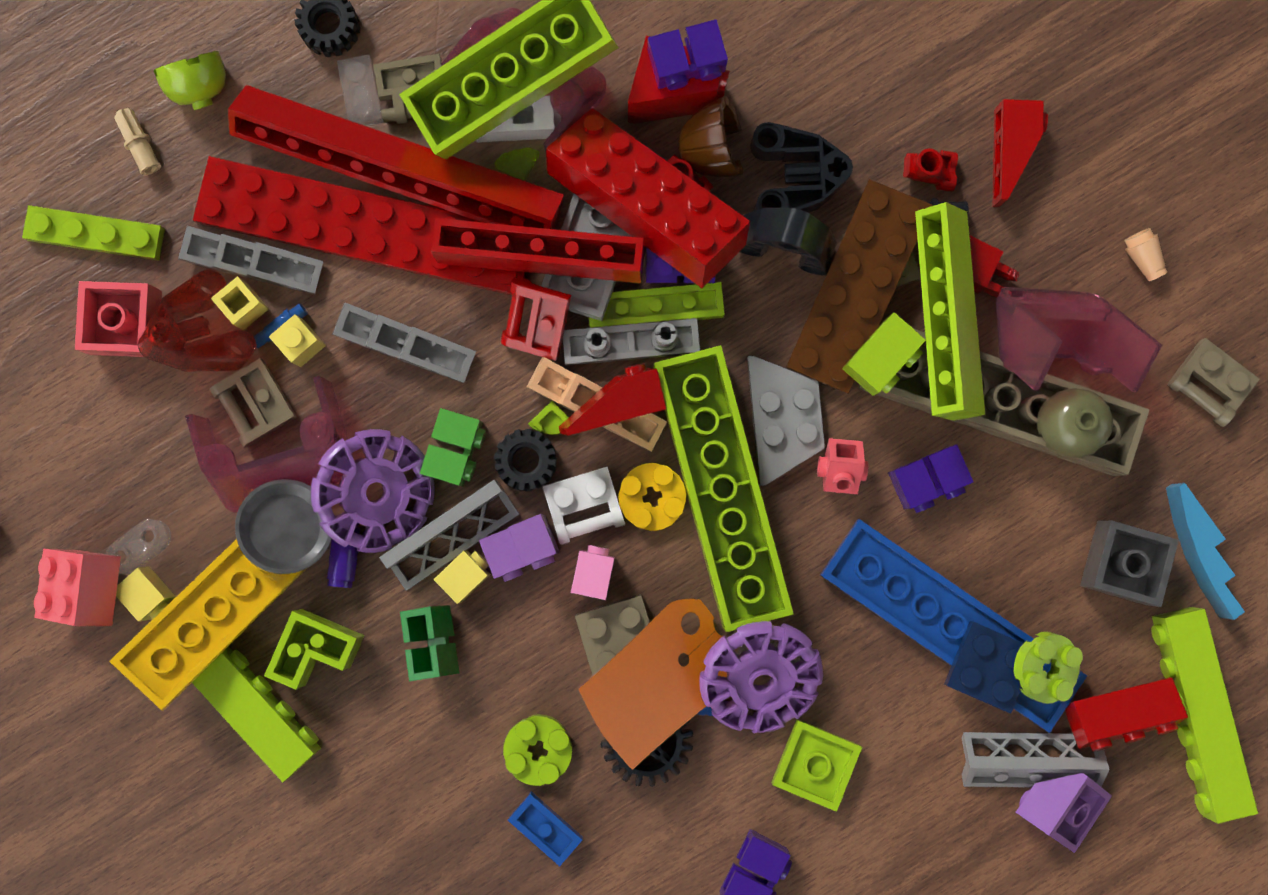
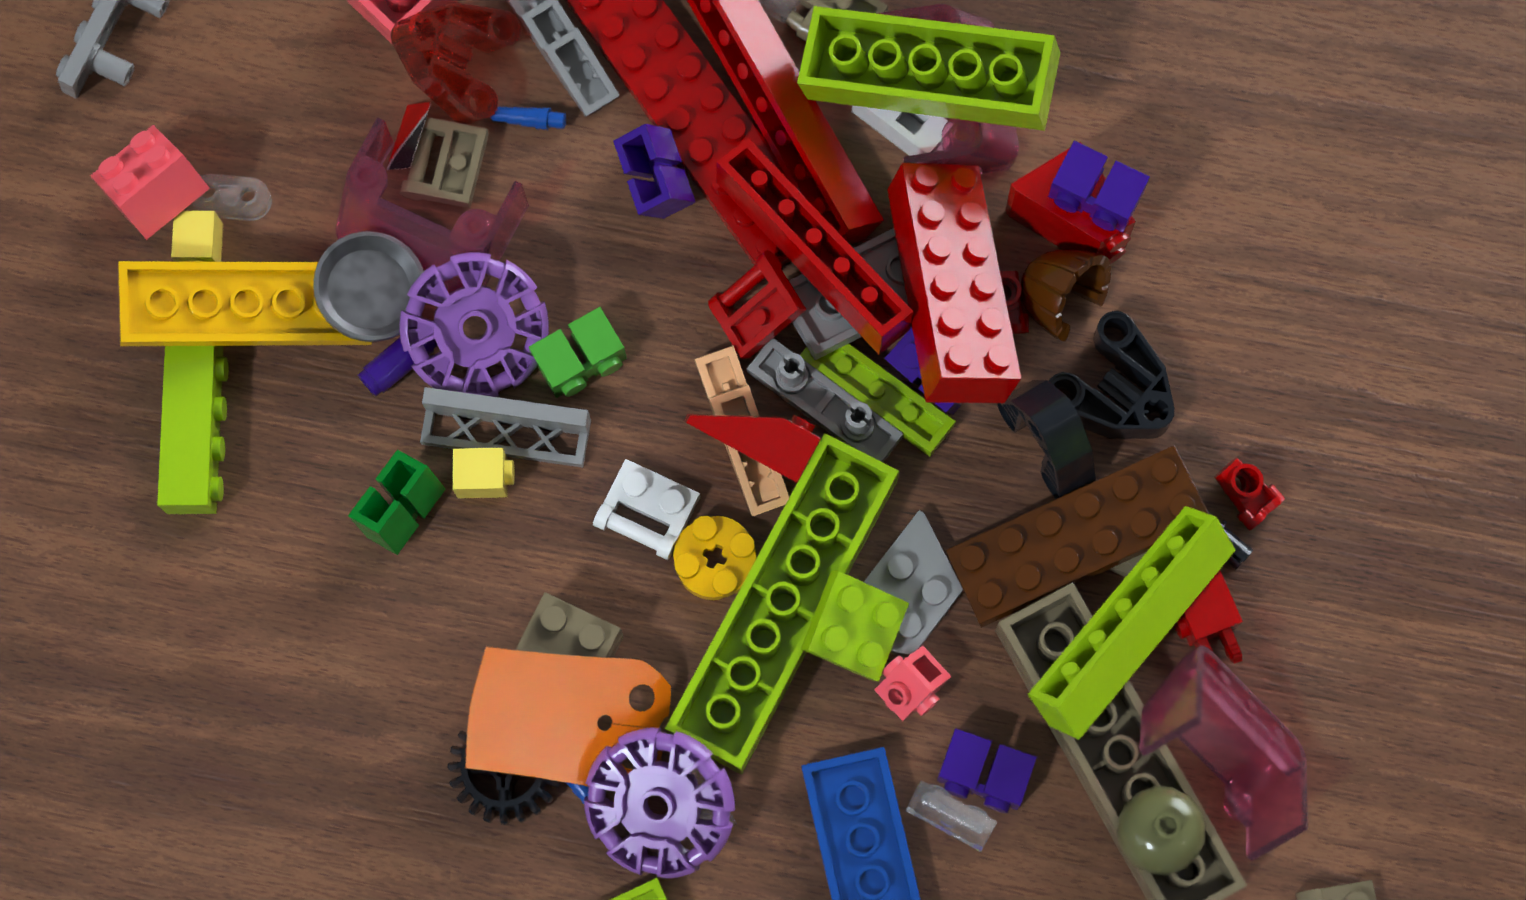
camera: 50 degrees right, 10 degrees down
light yellow brick [211,276,269,330] -> none
lime brick [264,609,365,690] -> none
light yellow brick [269,314,326,367] -> none
light grey slope [332,303,476,383] -> none
medium lavender brick [479,514,560,582] -> none
clear neon green tile [494,147,540,181] -> none
black tyre [494,429,557,492] -> none
lime plate [503,714,573,786] -> none
blue plate [508,791,583,866] -> none
lime tile [528,401,569,435] -> none
bright pink piece [571,545,615,600] -> none
lime brick [842,312,926,396] -> none
red slope [992,99,1048,207] -> none
light nougat cone [1124,228,1167,281] -> none
none -> sticker [387,102,431,170]
none -> dark purple piece [613,124,696,219]
none -> lime plate [801,570,909,682]
none -> clear plate [906,781,997,852]

